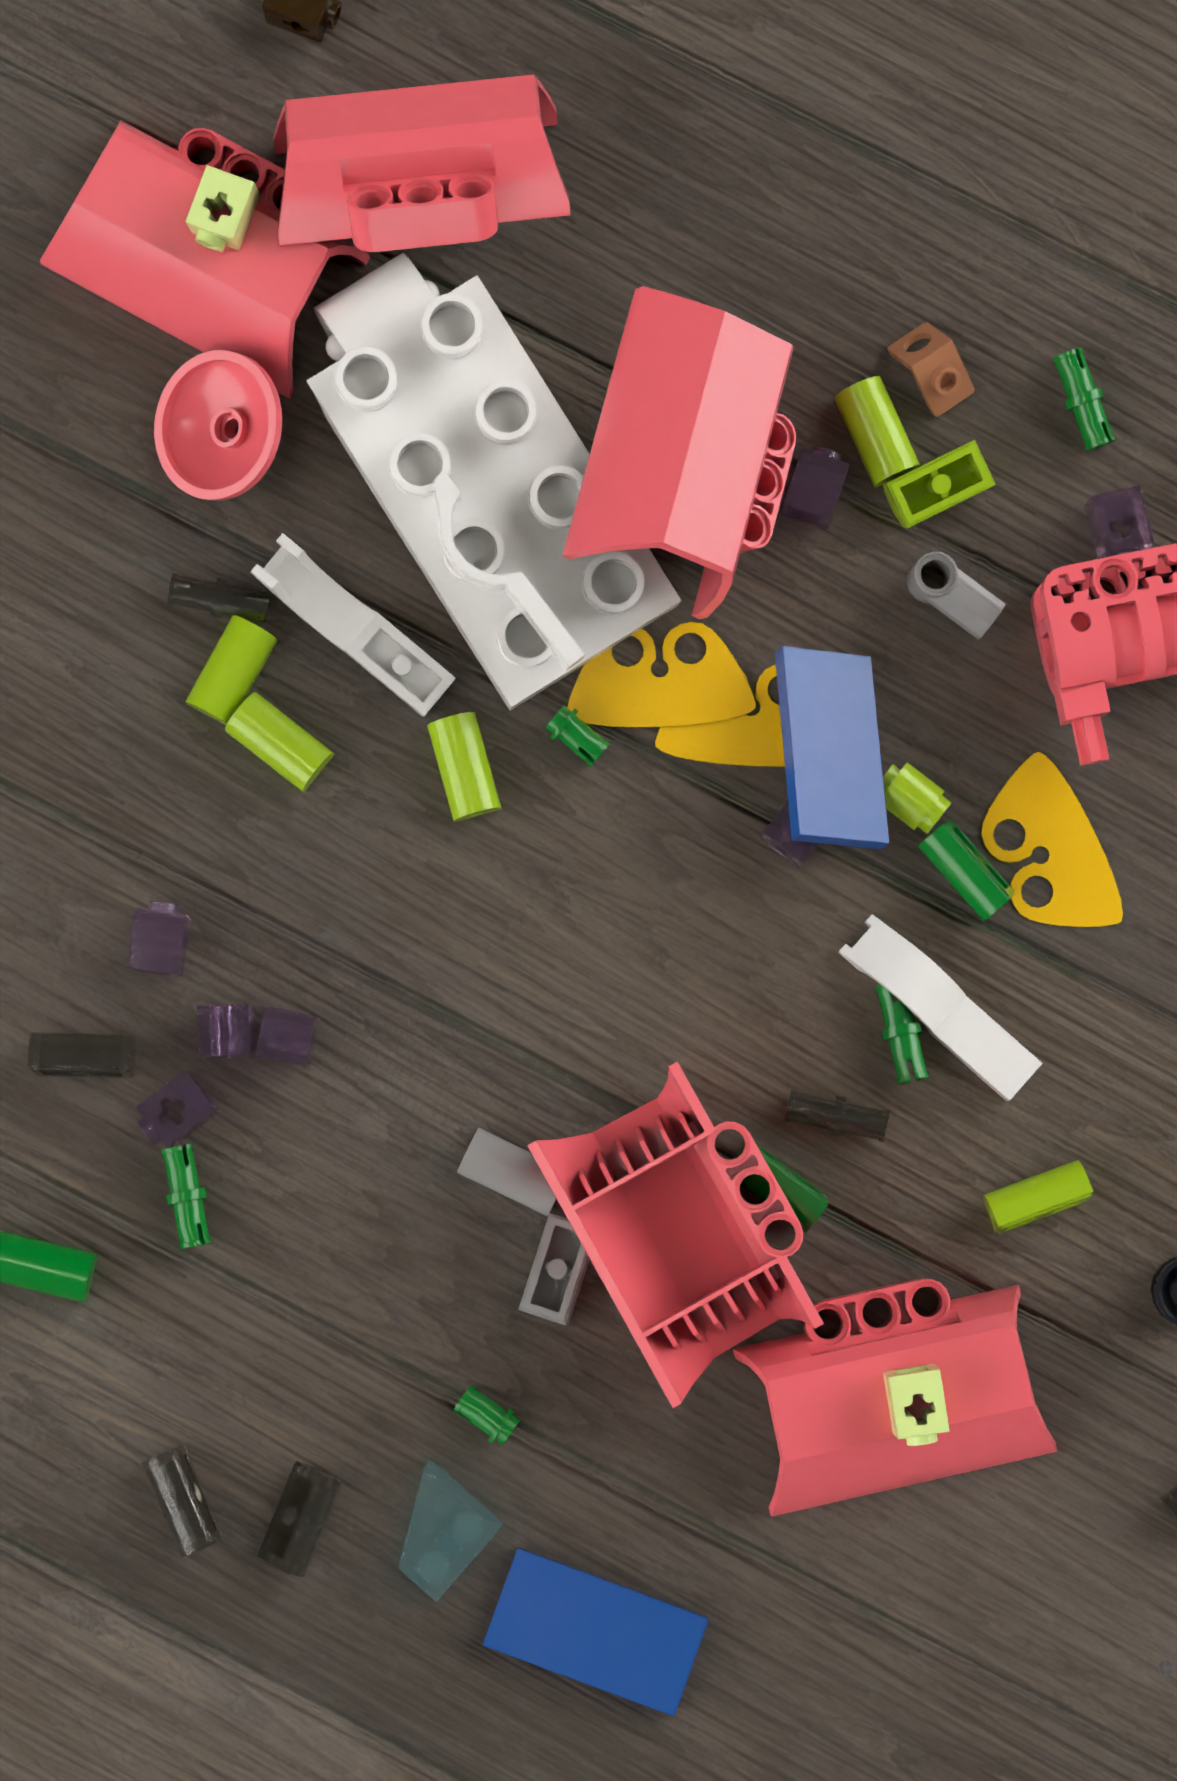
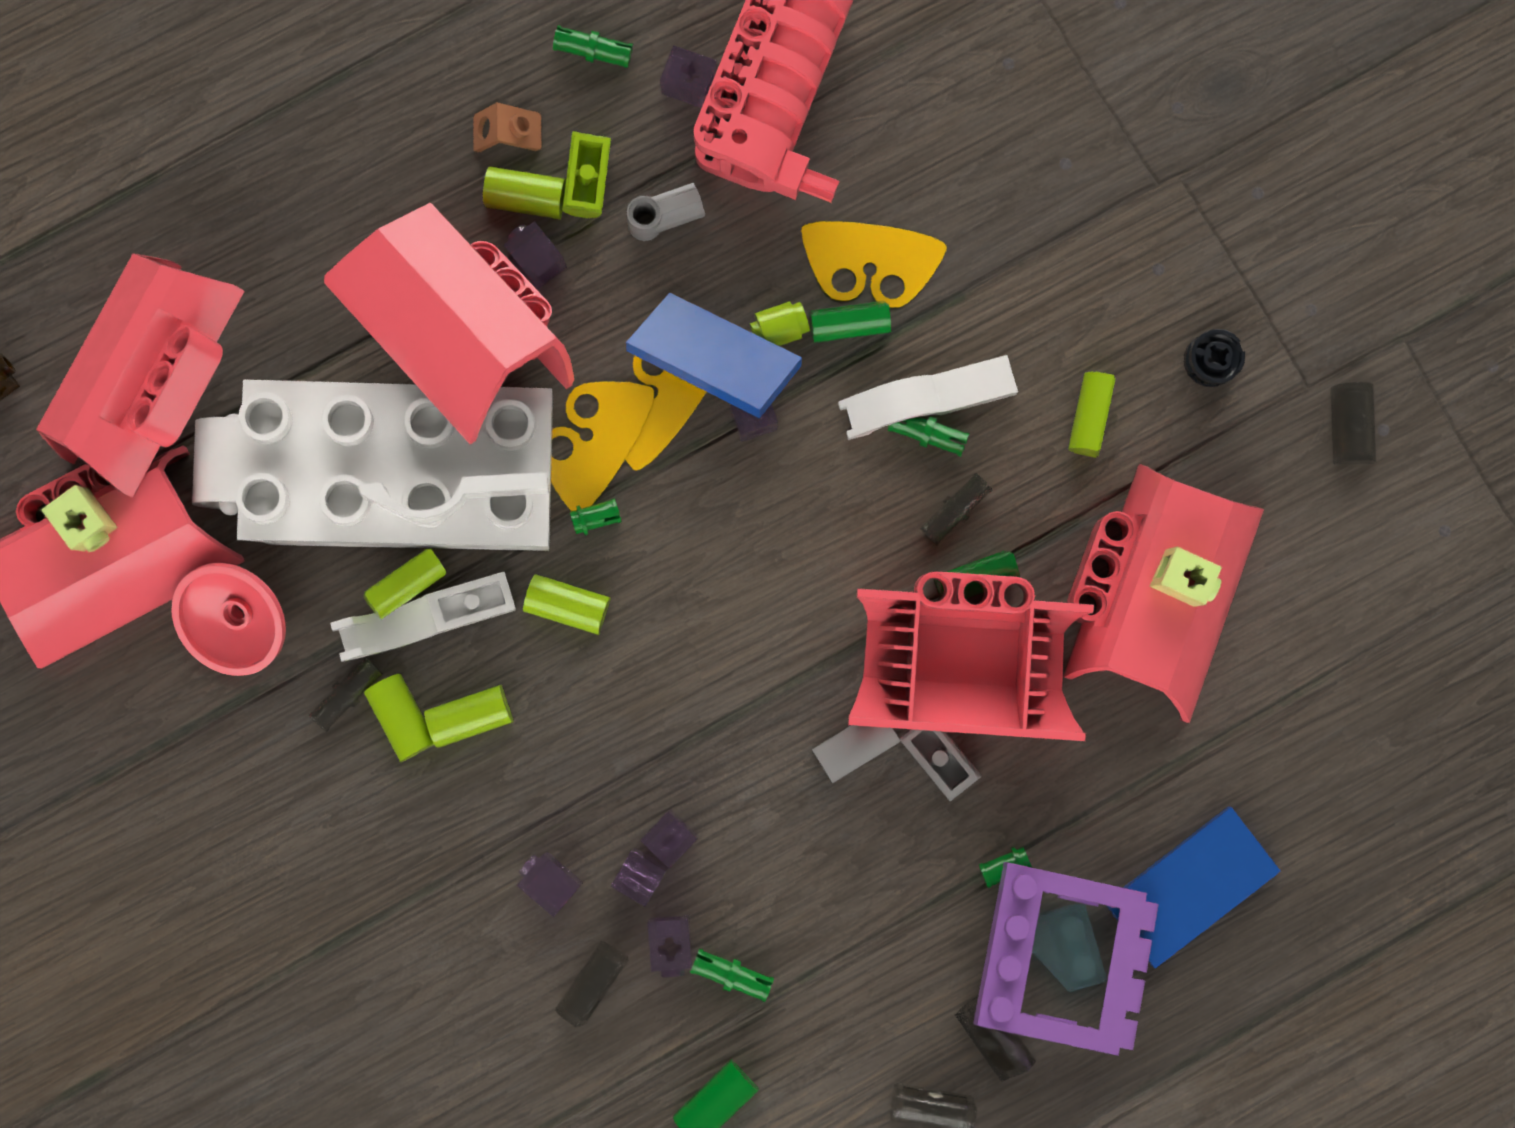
camera: 55 degrees left, 0 degrees up
none -> lime brick [363,548,447,620]
none -> medium lavender hinge [973,862,1159,1056]

